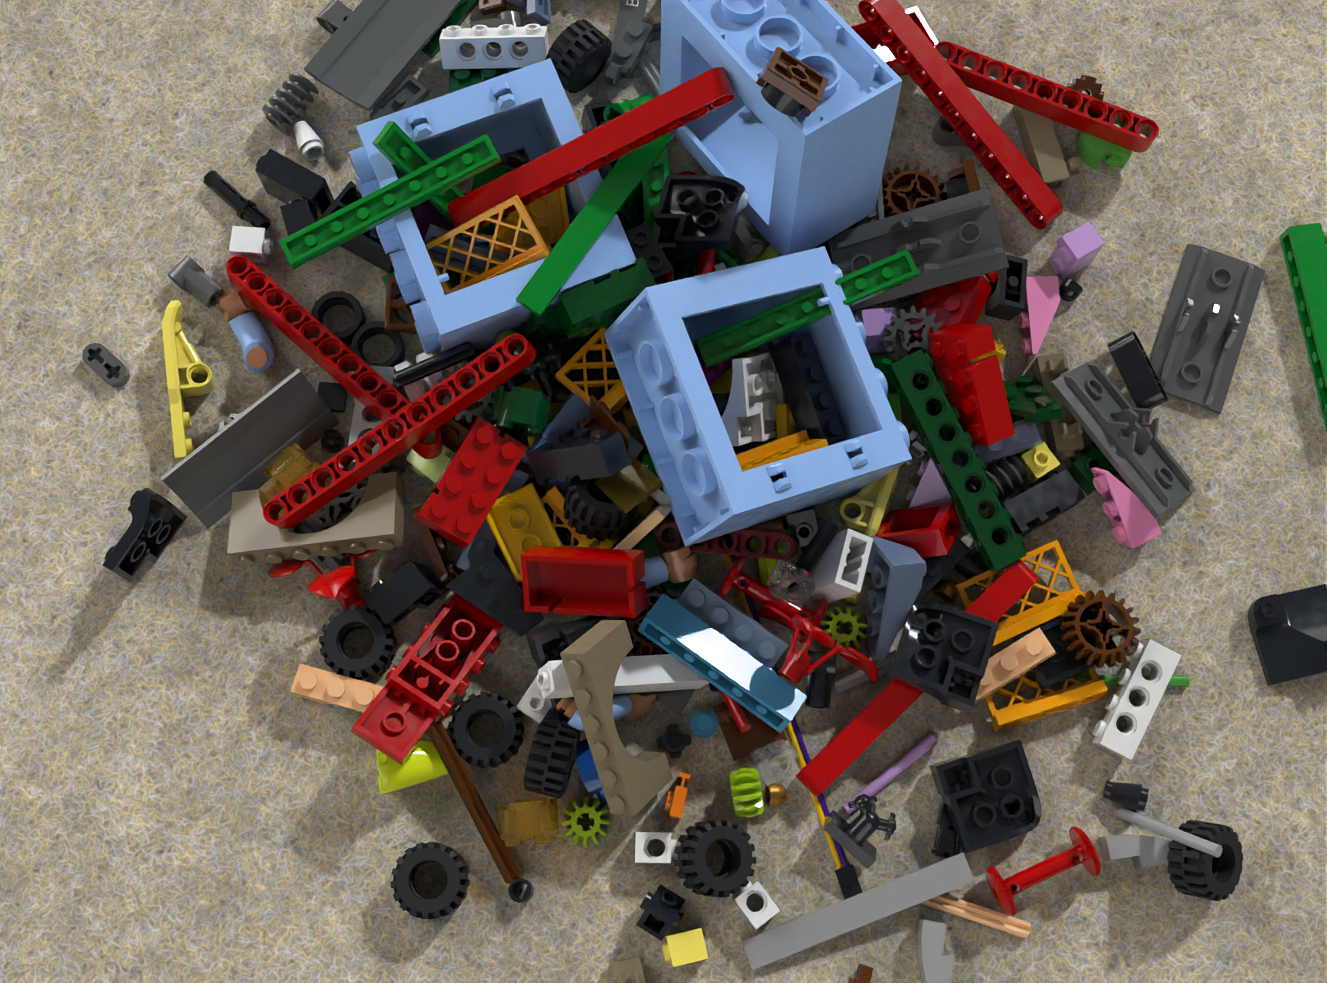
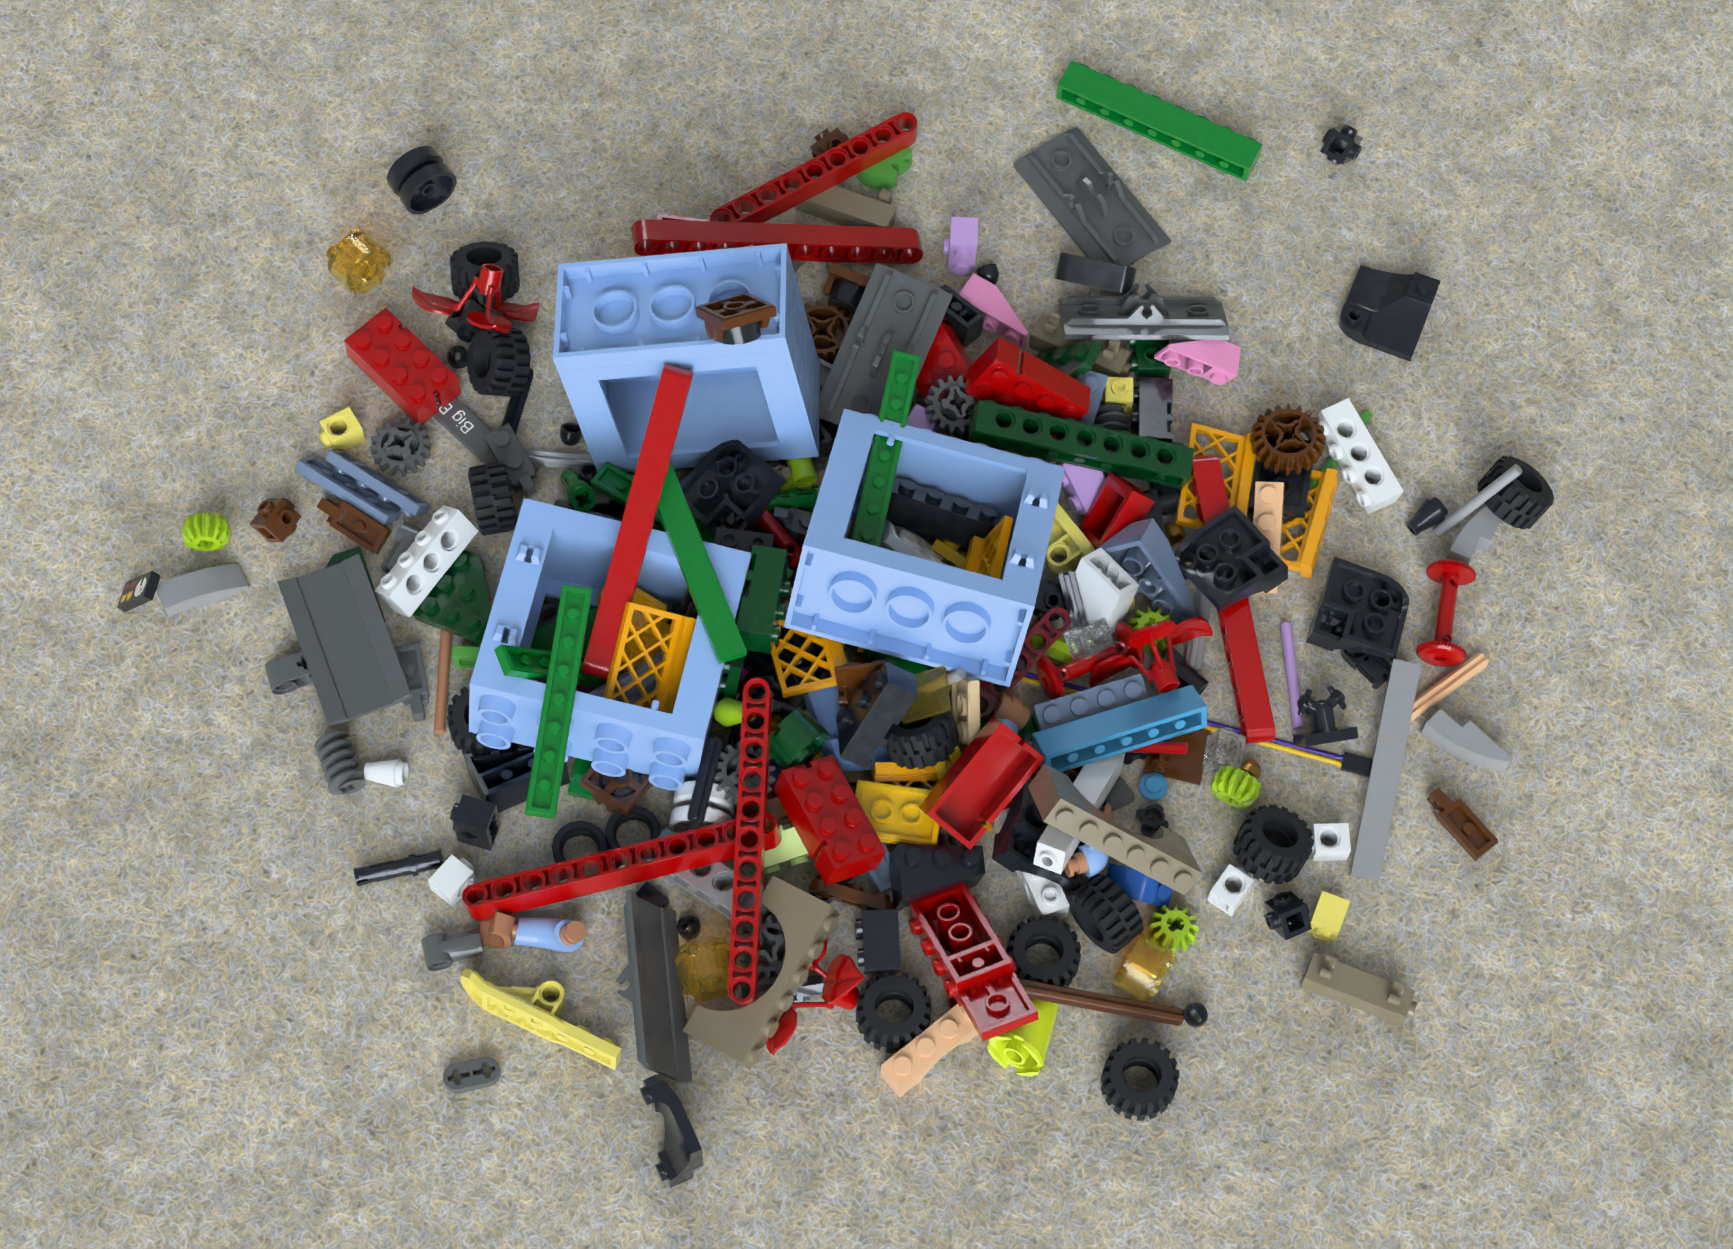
camera: 55 degrees left, 10 degrees down
black brick [255,149,334,221] -> none
orange plate [664,772,691,821] -> none

